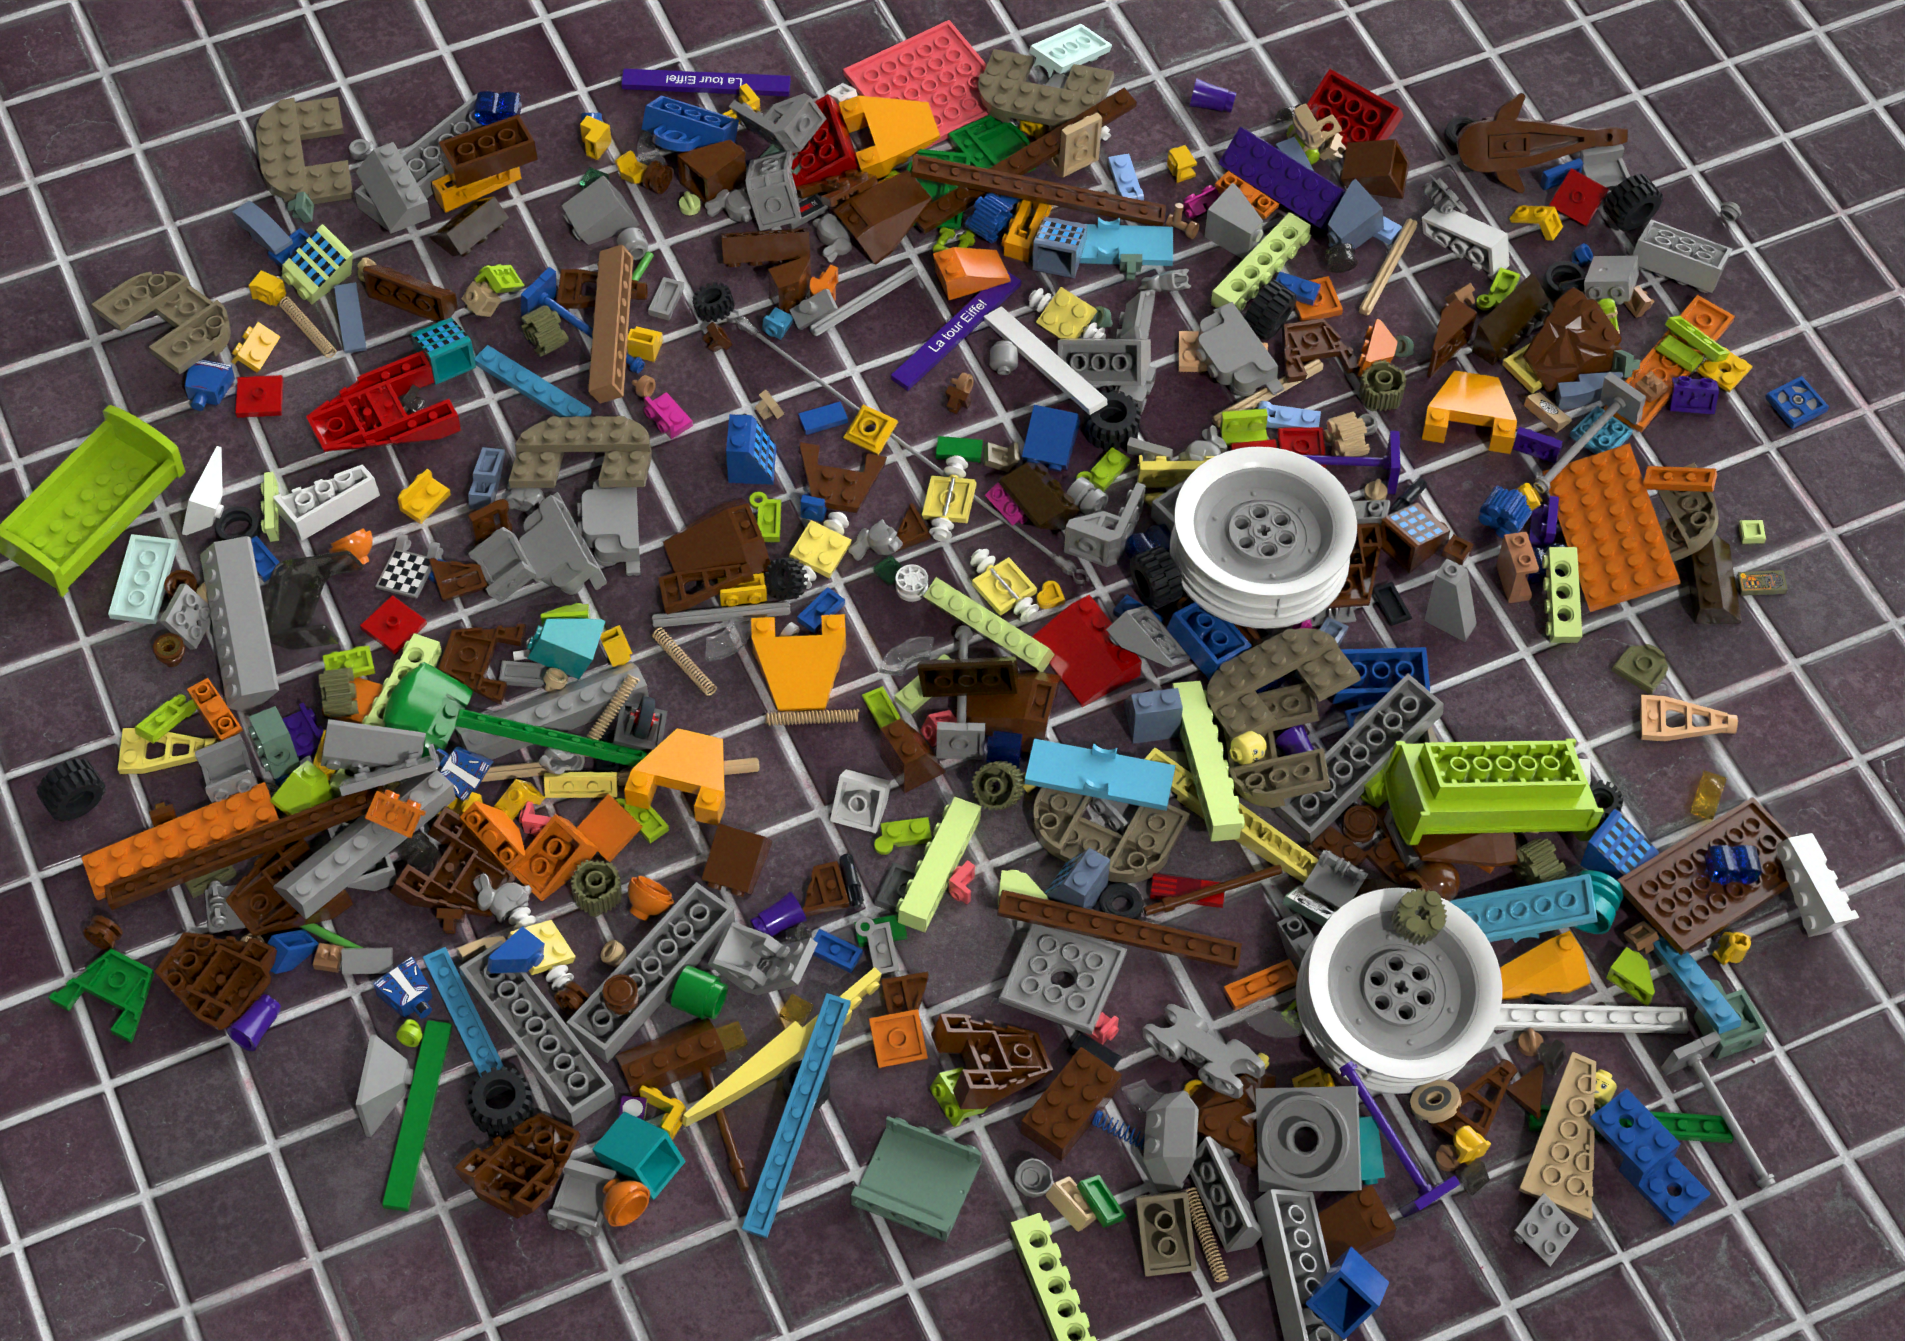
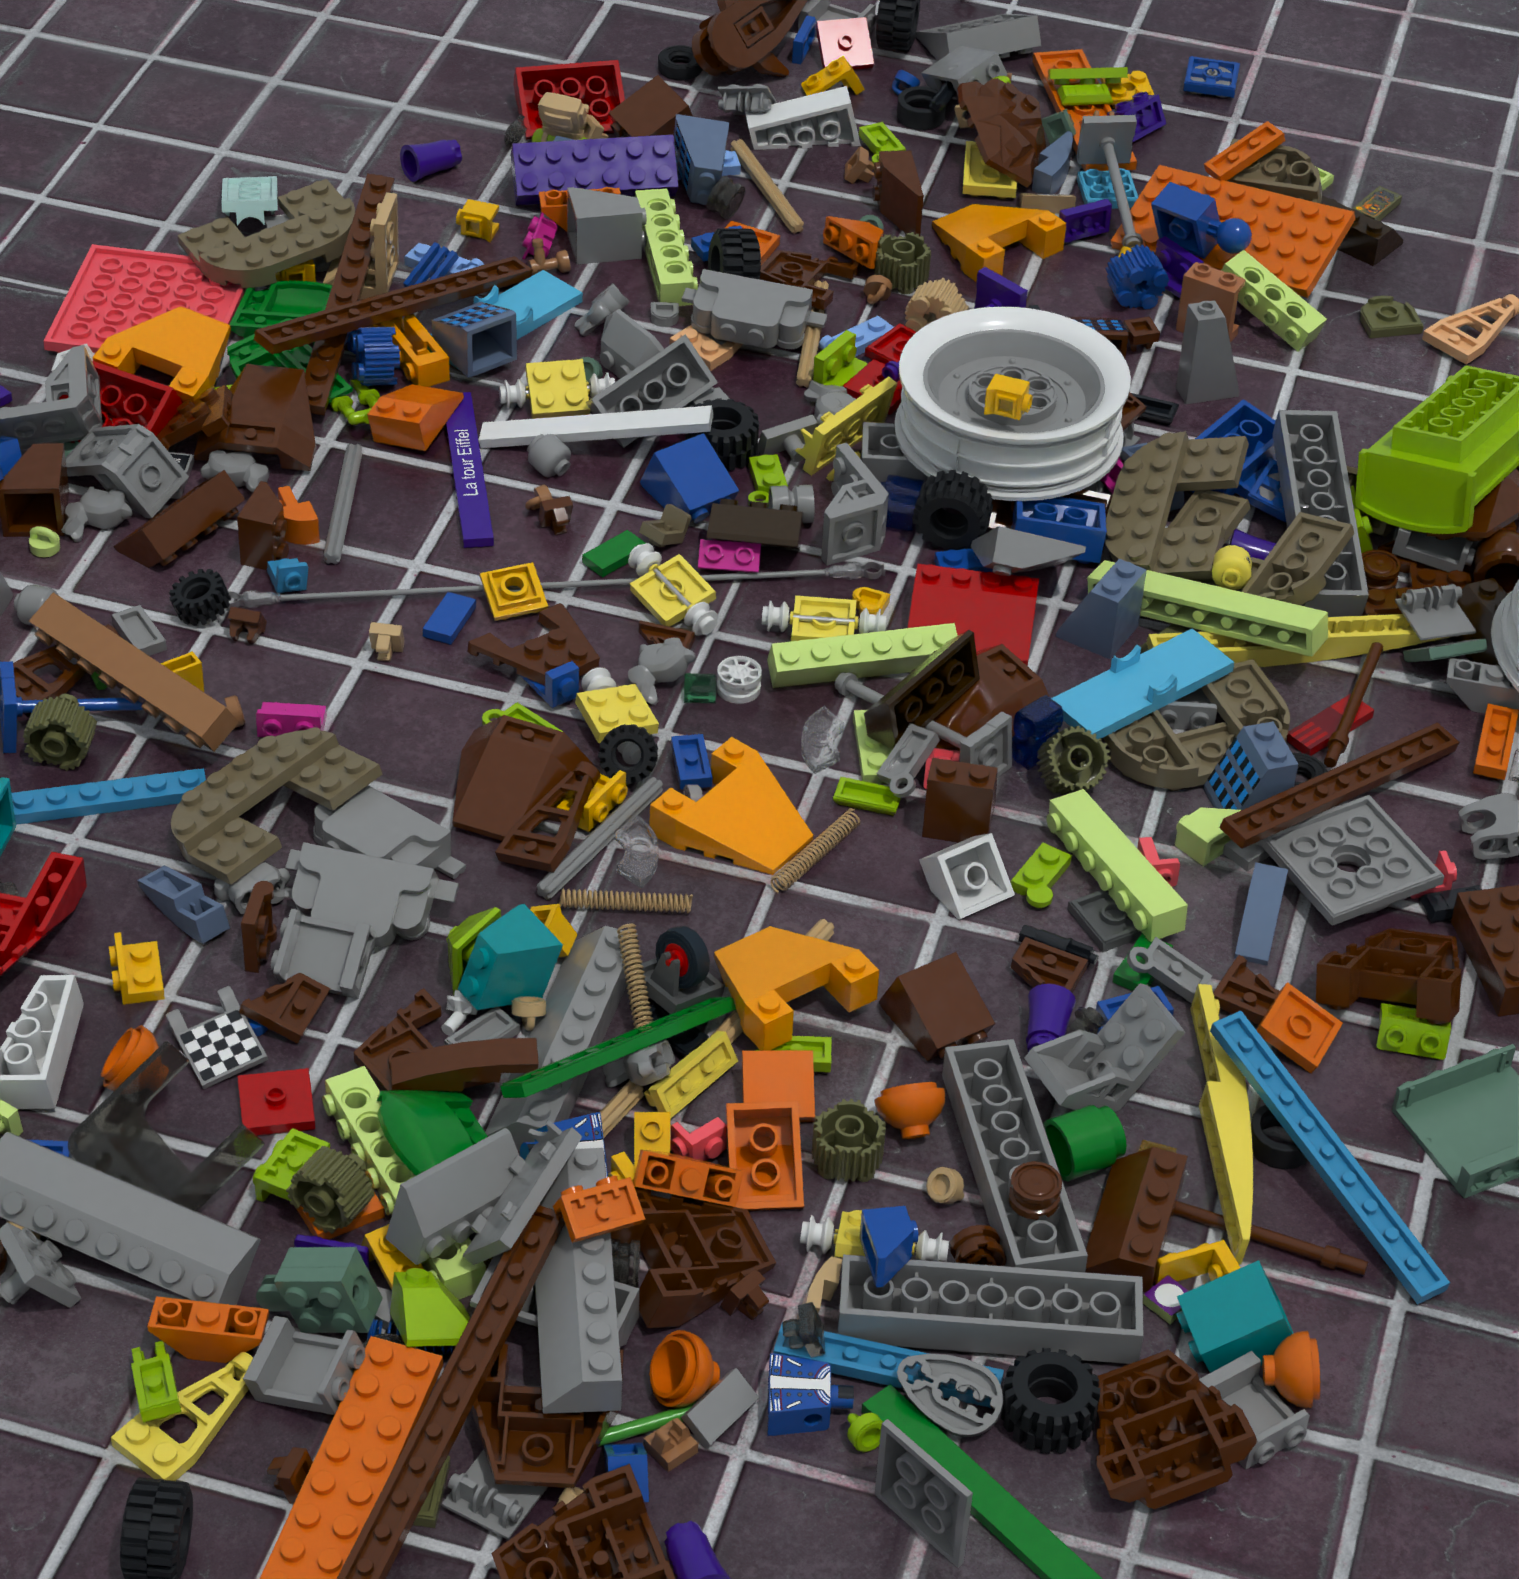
camera: 50 degrees left, 15 degrees down
reddish brown piece [153,633,185,667] -> none
light grey animal [473,873,532,923] -> none
blue slope [726,414,777,485] -> none
clear yellow tile [779,994,814,1027] -> none
light grey tile [790,288,838,330] -> none
sand green tile [1119,254,1142,281] -> none
dark brown slope [1472,273,1549,366] -> none
none -> reddish brown slope [390,1038,539,1091]
none -> blue tile [403,242,459,287]
none -> orange piece [650,1330,720,1408]
none -> light grey tile [651,302,679,327]
none -> clear smoke tile [782,1302,826,1358]
none -> medium nougat tile [864,275,892,304]
none -> light grey hinge [876,723,940,798]
none -> light grey piece [897,1354,1003,1437]
none -> yellow window [984,373,1033,420]
none -> blue brick [1151,182,1252,259]
none -> sand blue slope [1234,862,1288,966]

